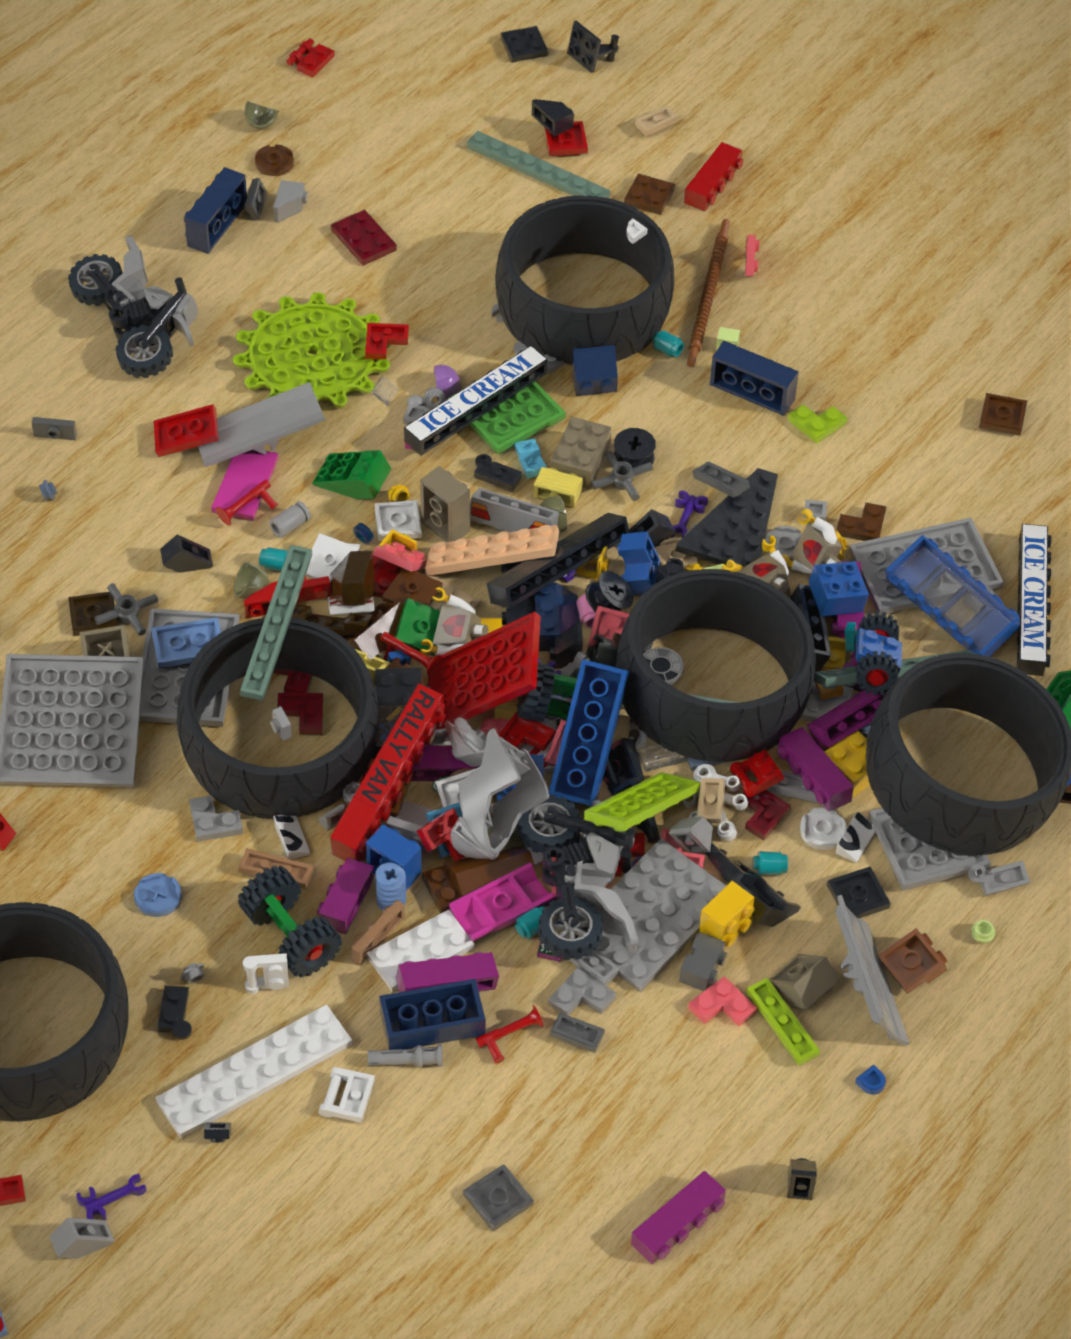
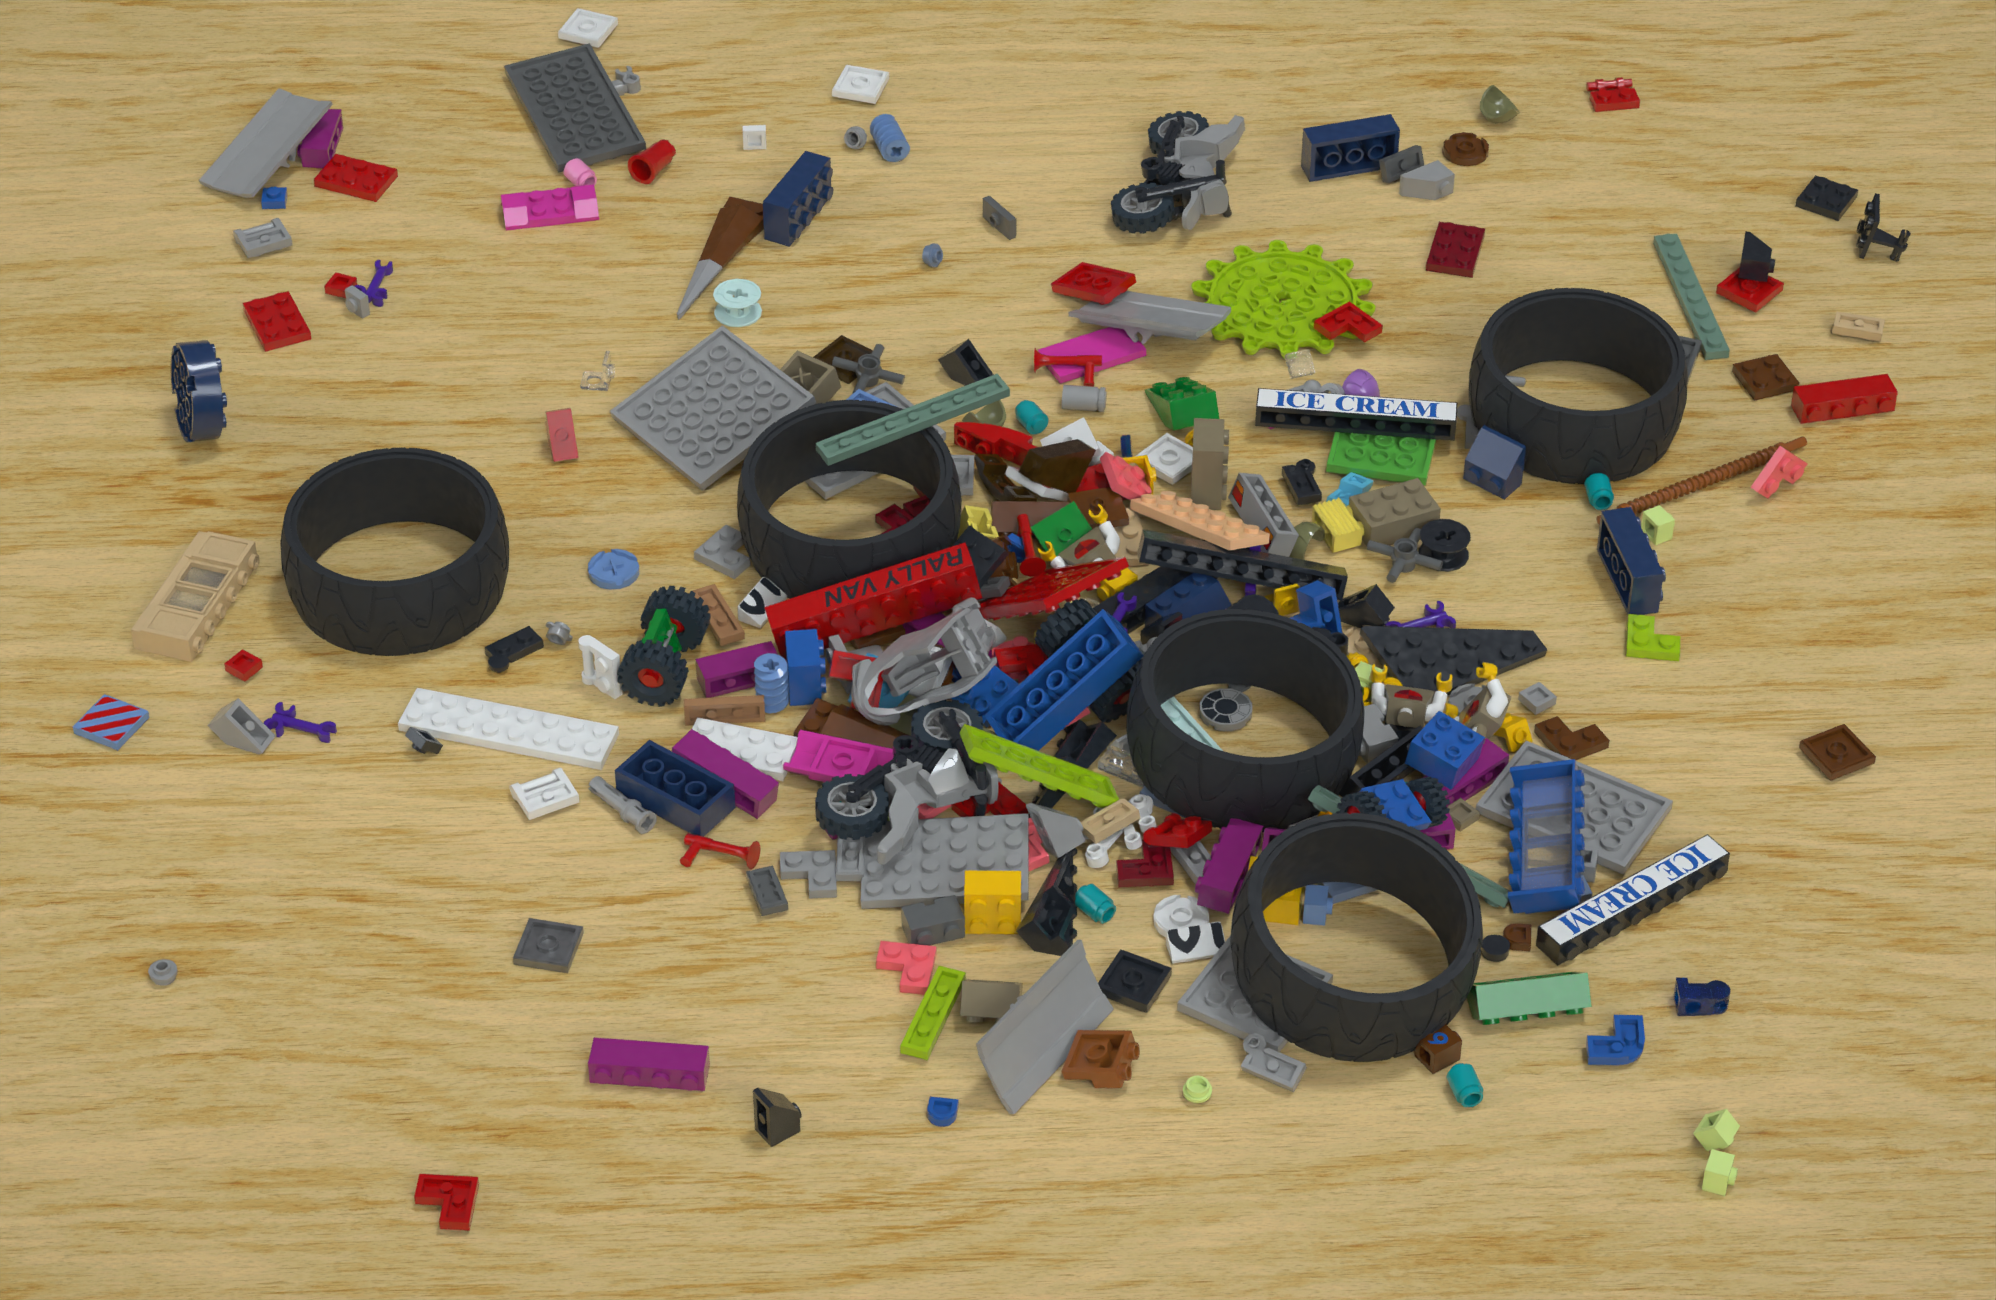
camera: 50 degrees right, 10 degrees down
light grey plate [270,707,291,741] -> none
white tile [627,218,648,244] -> none
dark grey plate [692,461,750,498] -> none

